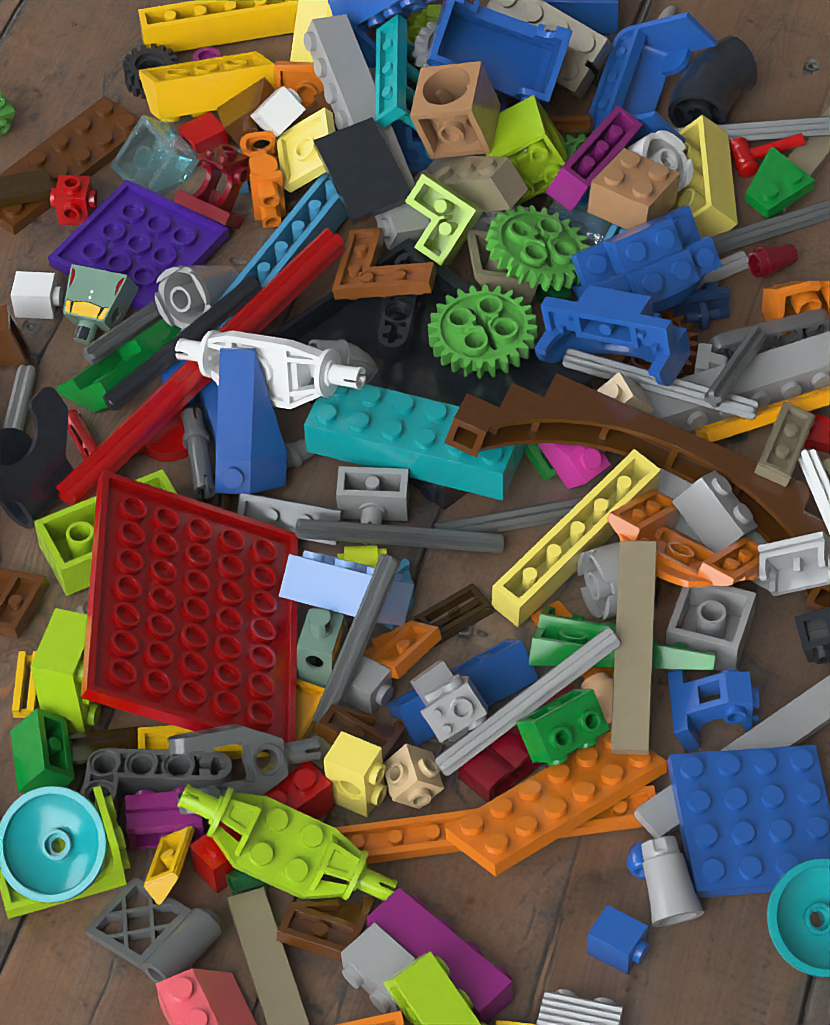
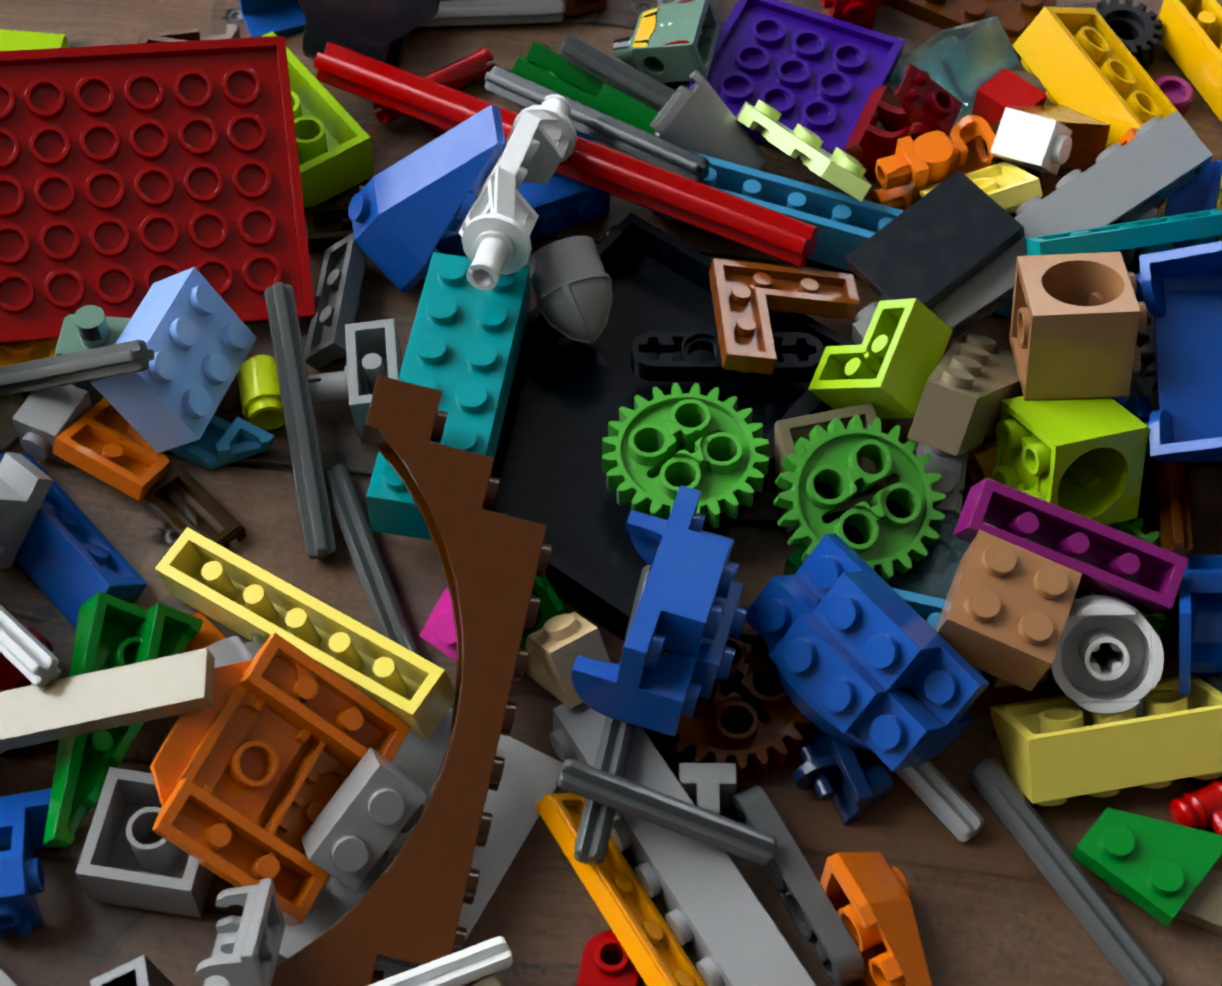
camera: 75 degrees right, 5 degrees up
dark red cone [747,244,798,278] -> none
dark tan tile [754,402,815,487] -> none
none -> yellowish green plate [736,100,872,202]

